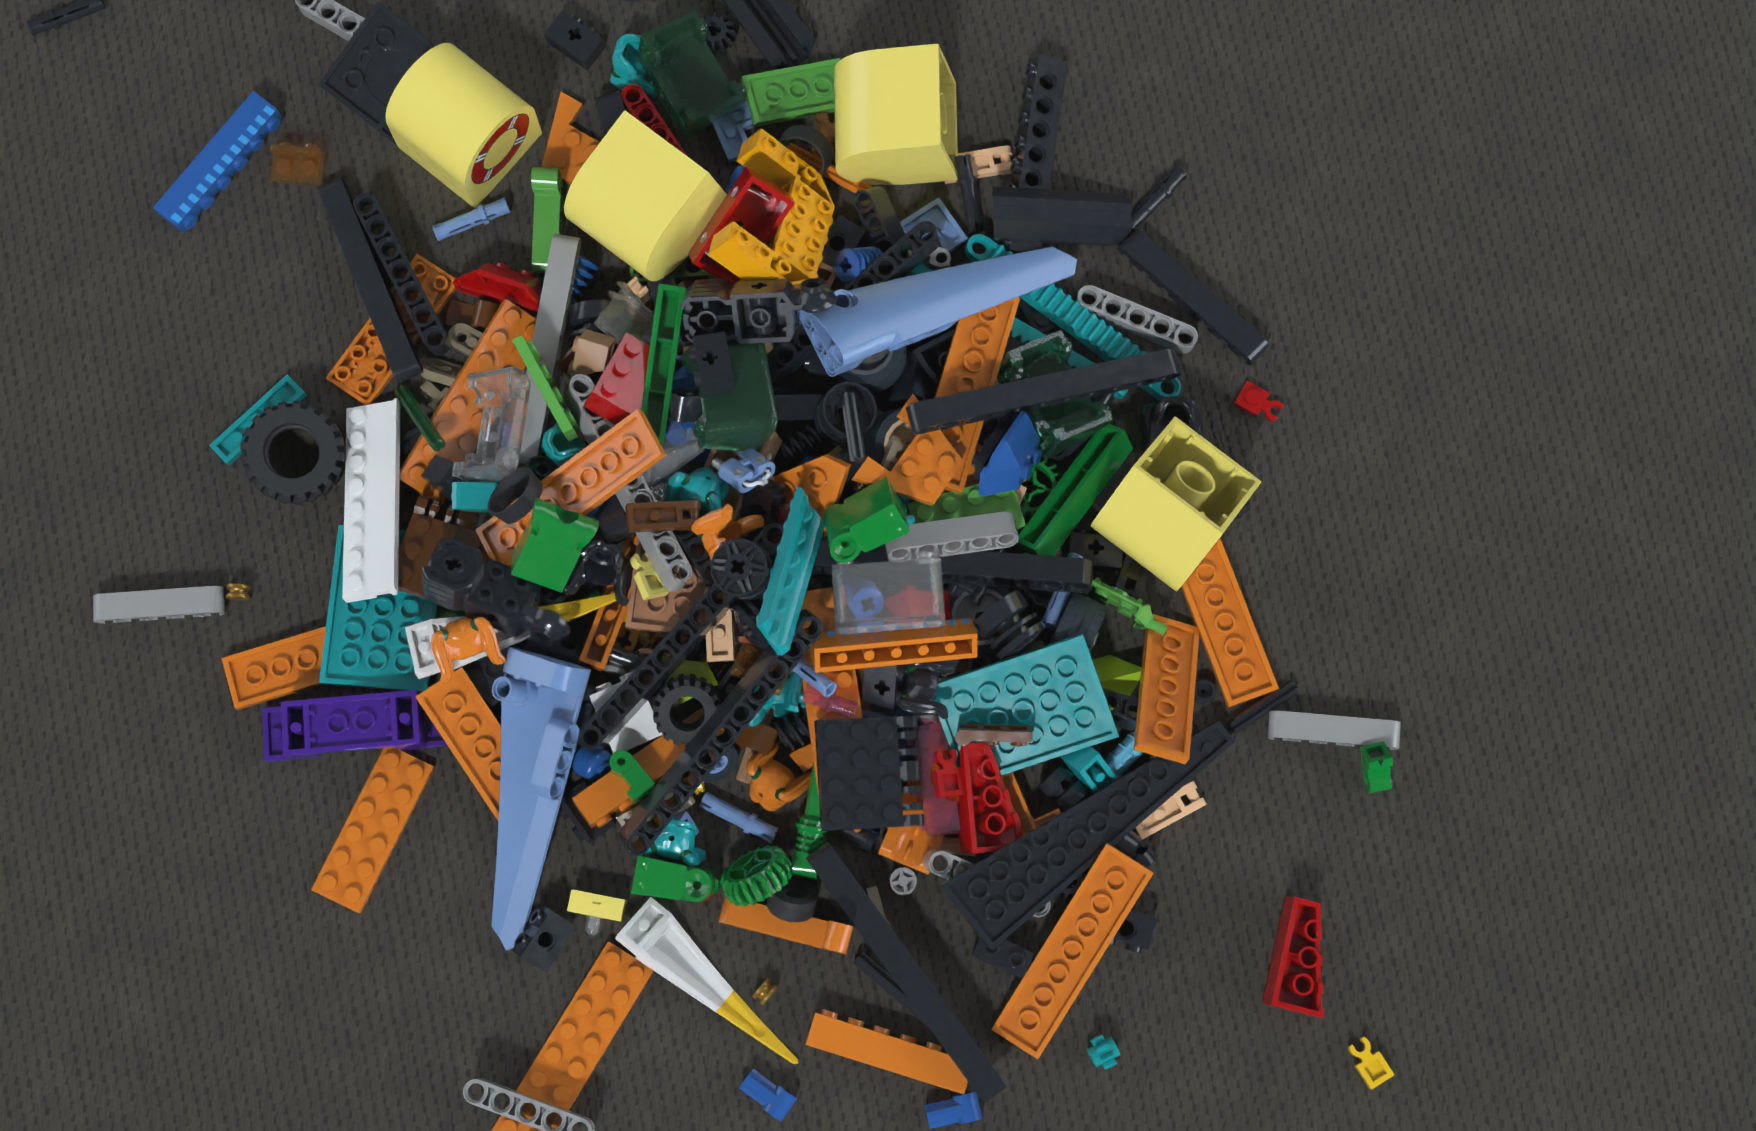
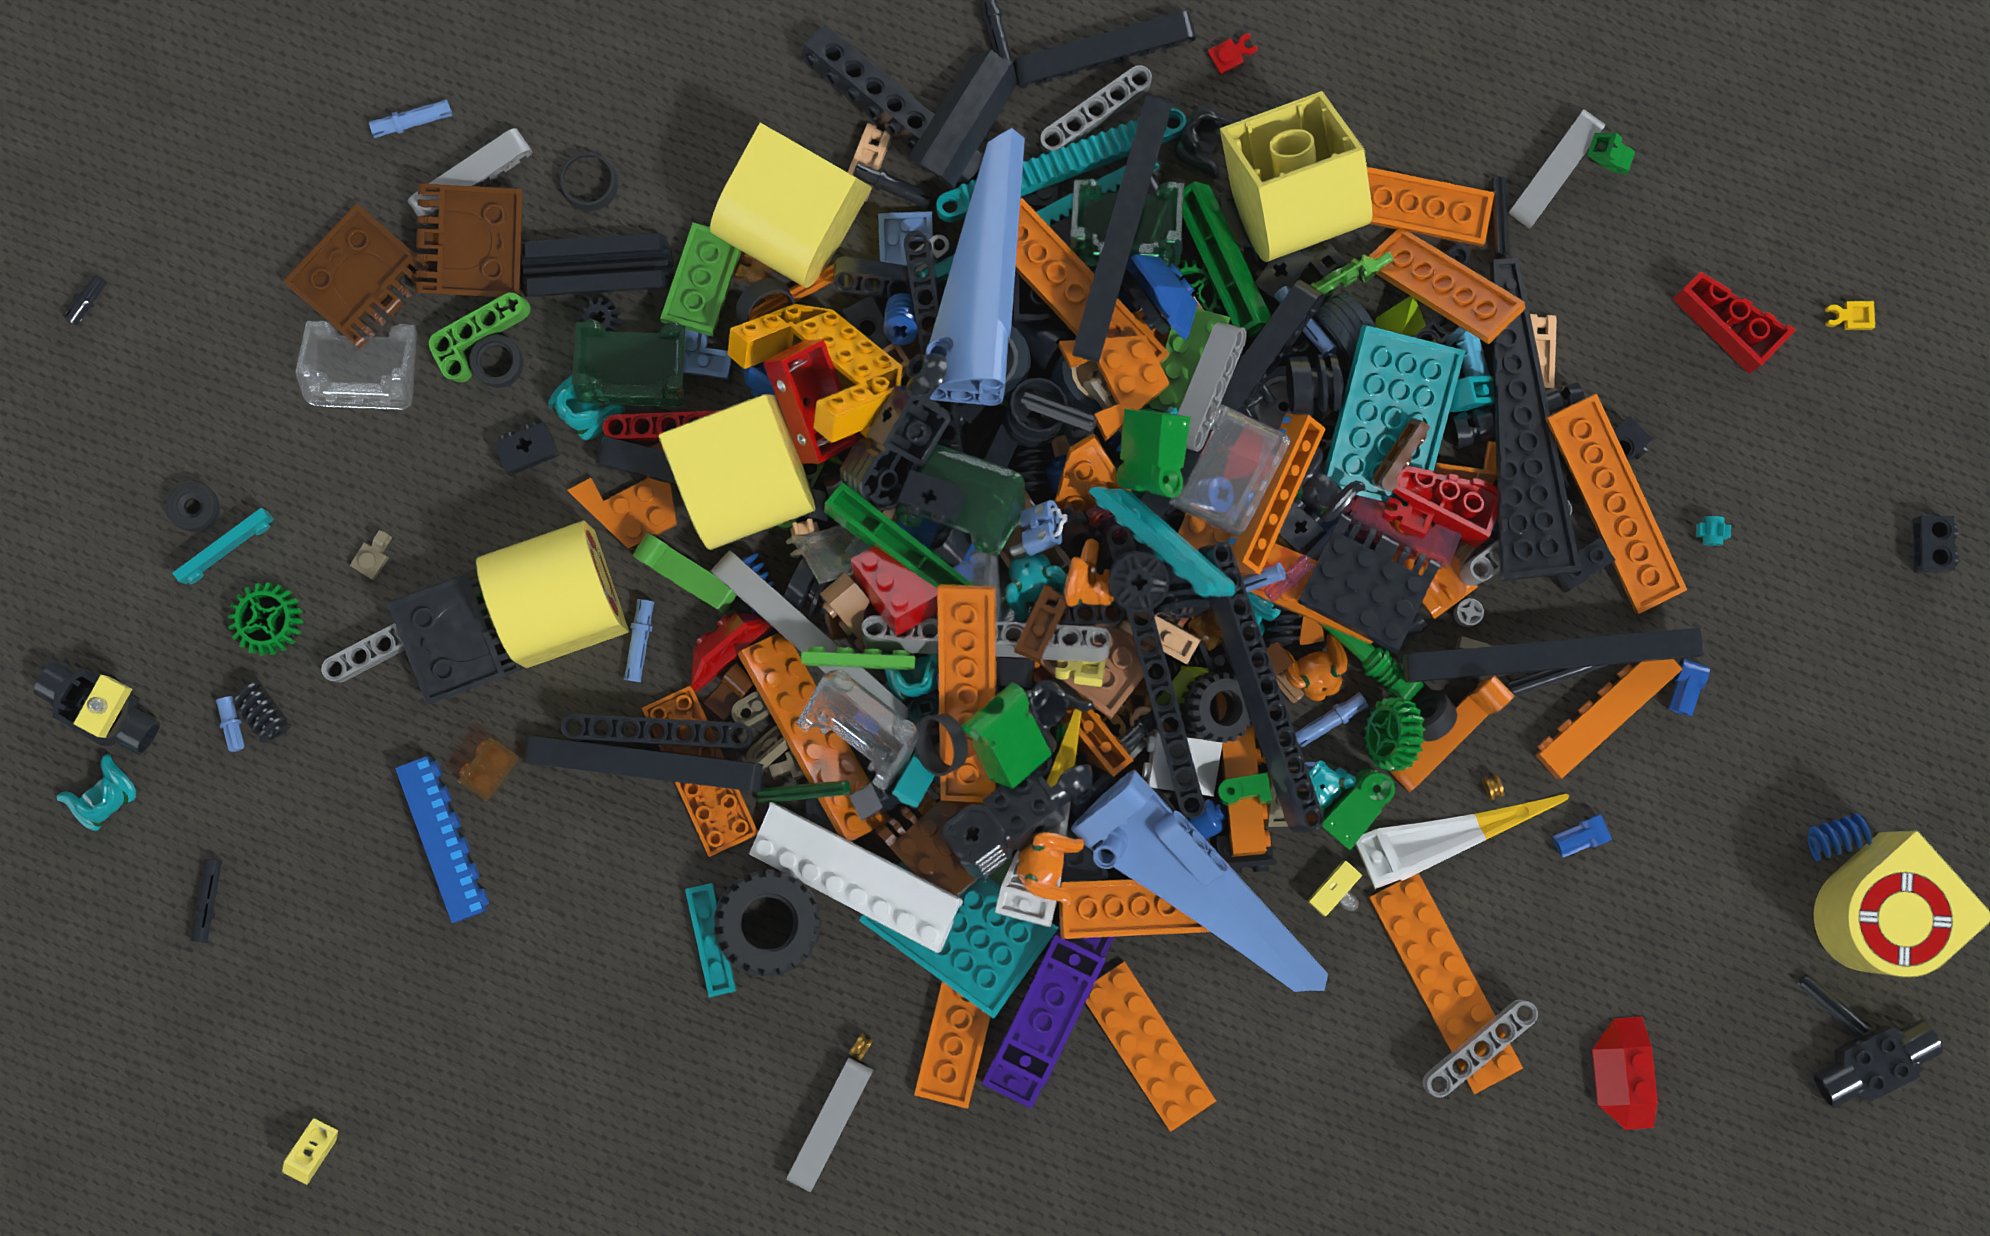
camera: 60 degrees left, 5 degrees up
black brick [512,904,576,973] -> none

